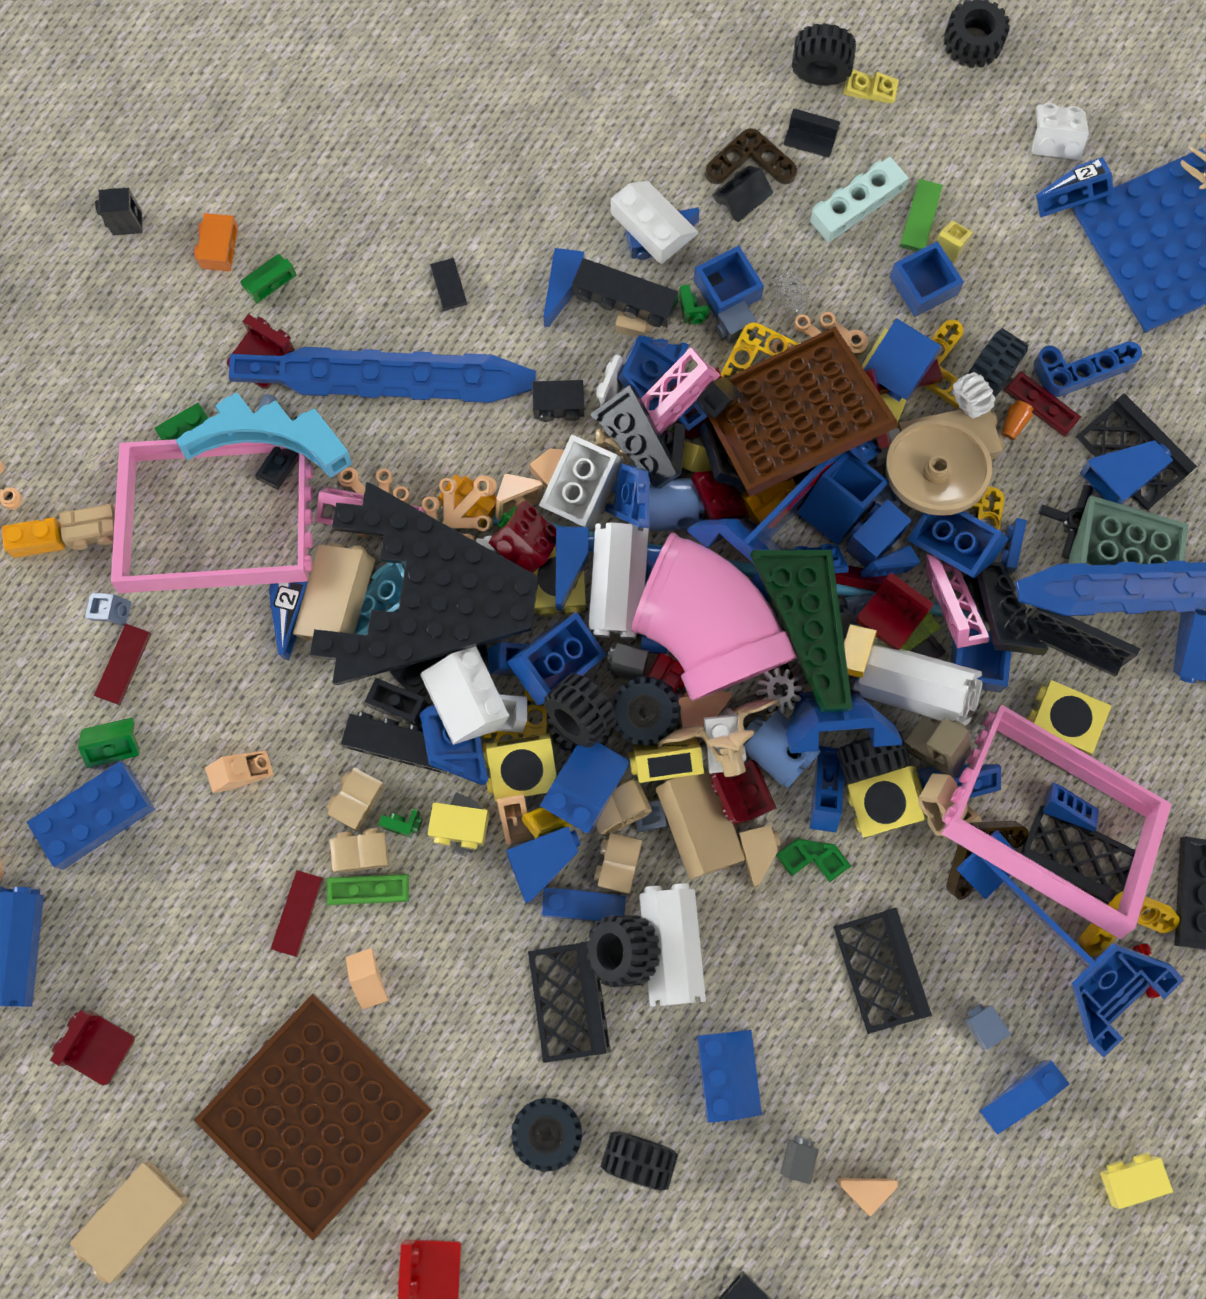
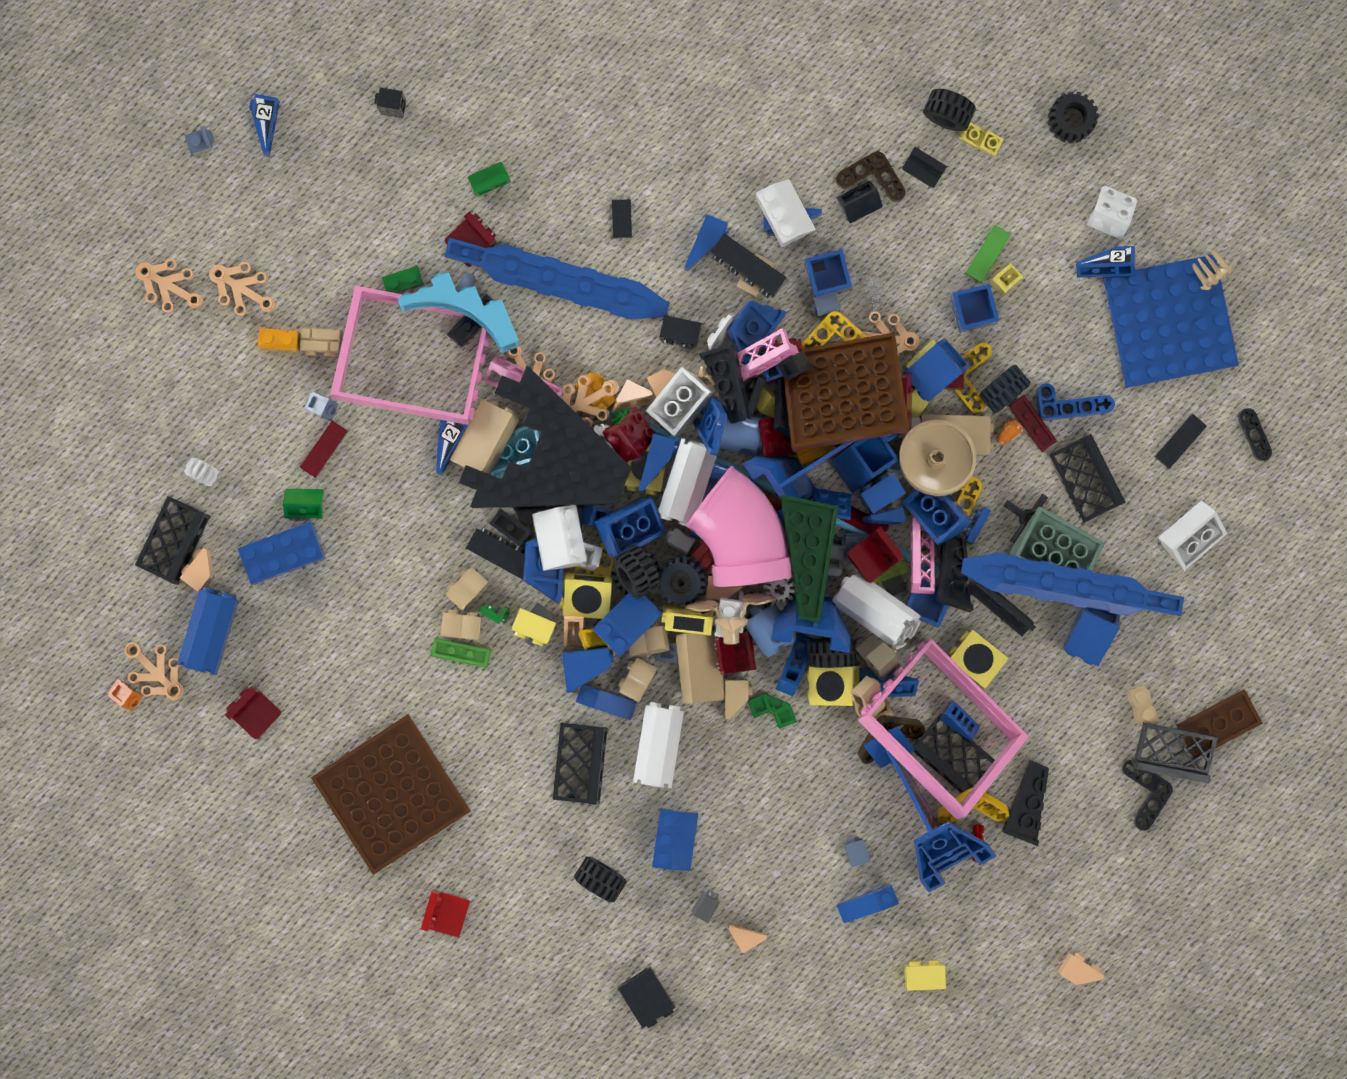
camera: 10 degrees right, 10 degrees up
tan brick [69,1161,189,1284] -> none
orange brick [194,213,238,271] -> none
light nougat slope [205,751,274,793] -> none
dark red tile [270,870,323,957] -> none
light nougat slope [346,948,389,1010] -> none
black wheel [511,1098,582,1172] -> none
black tyre [586,915,661,987] -> none
green bracket [679,284,710,325] -> none
light aqua brick [810,157,909,243] -> none
black fence [833,908,932,1034] -> none
yellow tile [844,624,876,678] -> none
white gear [952,372,995,419] -> none
blue slope [1080,440,1173,504] -> none

